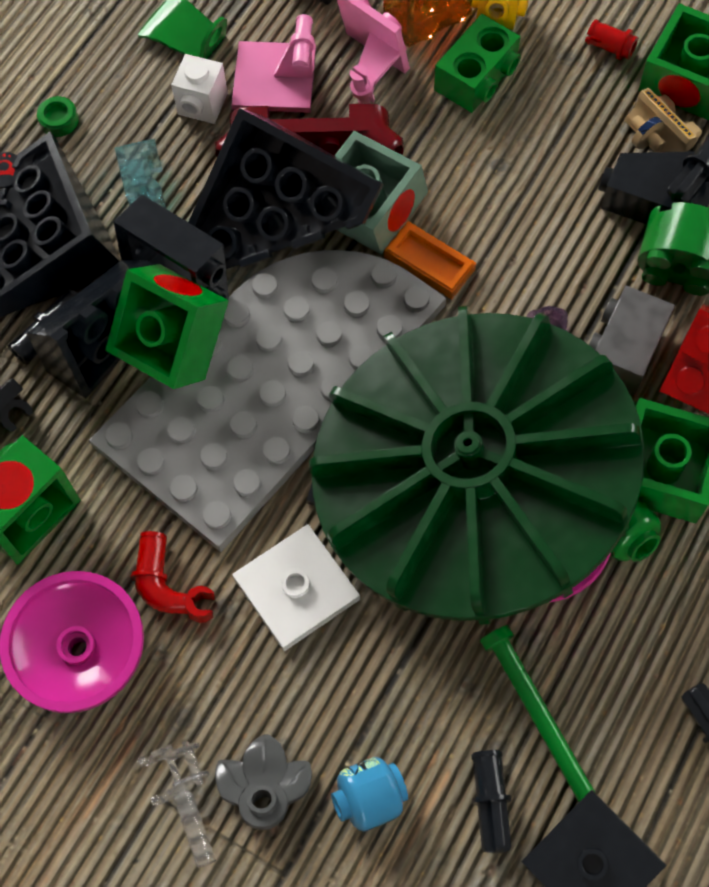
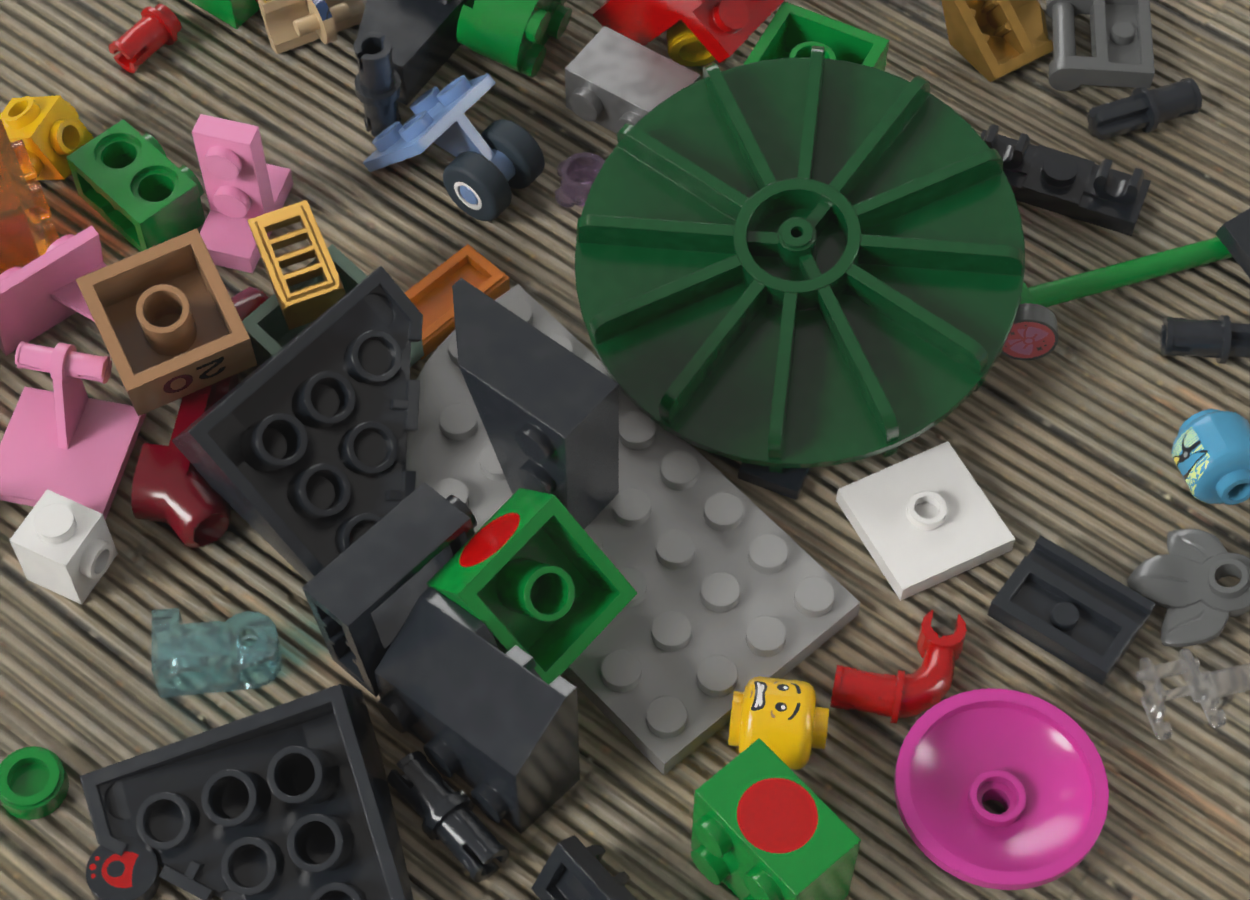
camera: 85 degrees left, 10 degrees down
none -> medium nougat brick [76,228,257,416]
none -> bright pink bracket [192,114,293,273]
none -> pearl gold slope [247,200,346,330]
none -> black pin [353,31,402,137]
none -> plate [363,73,545,222]
none -> black wedge [452,278,619,529]
none -> yellow head [728,676,829,770]
none -> black plate [980,124,1151,236]
none -> black plate [987,535,1155,686]
none -> tile [1001,303,1058,360]

